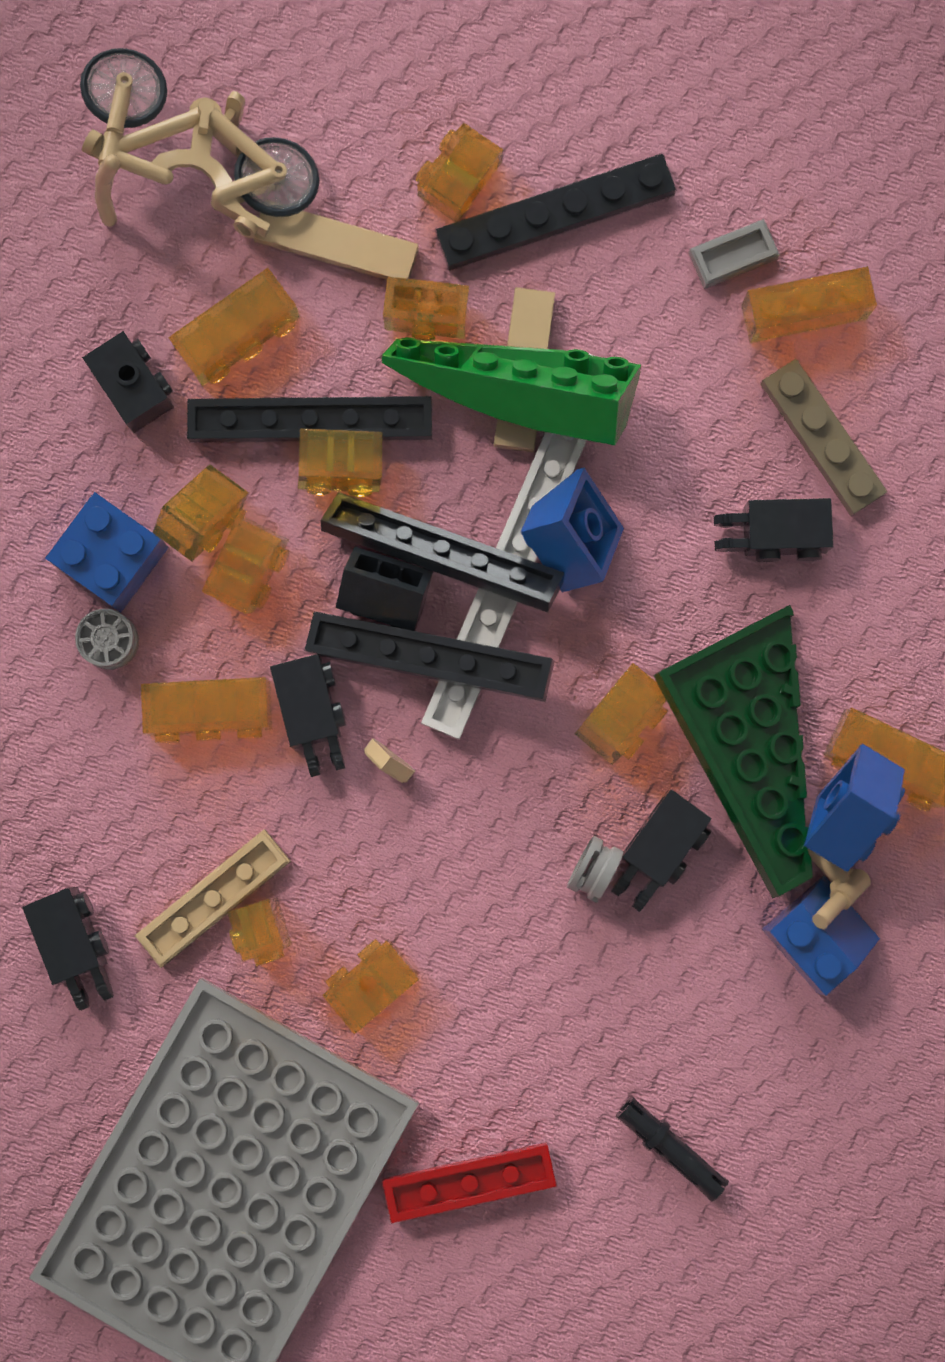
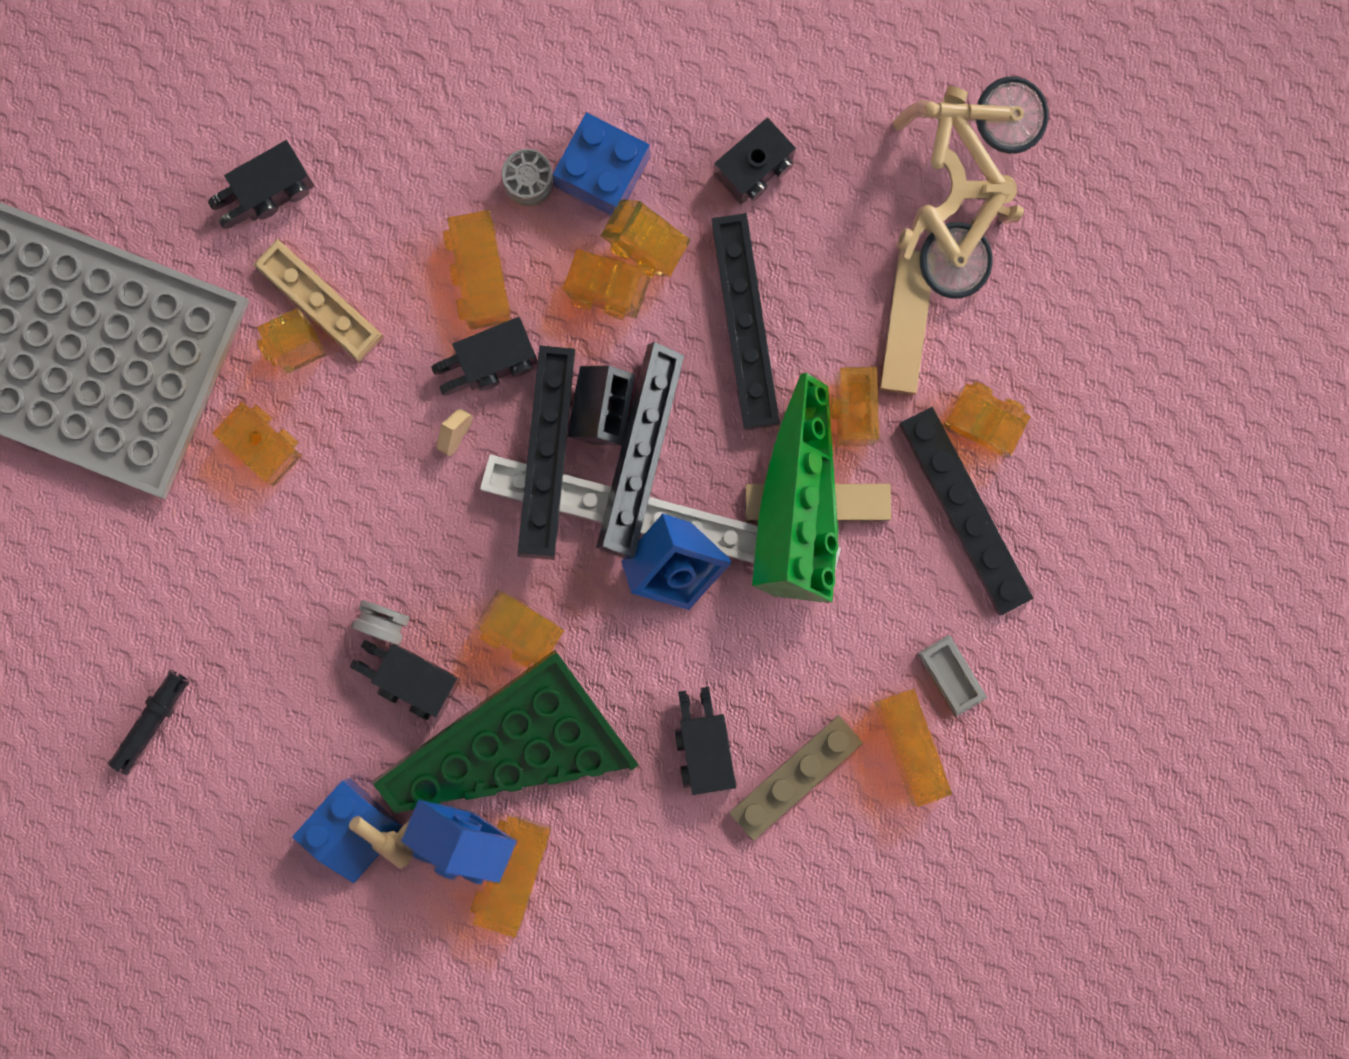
camera: 75 degrees right, 0 degrees up
clear yellow brick [168,267,300,386] -> none
clear yellow brick [298,429,383,497] -> none
red plate [382,1142,557,1223] -> none

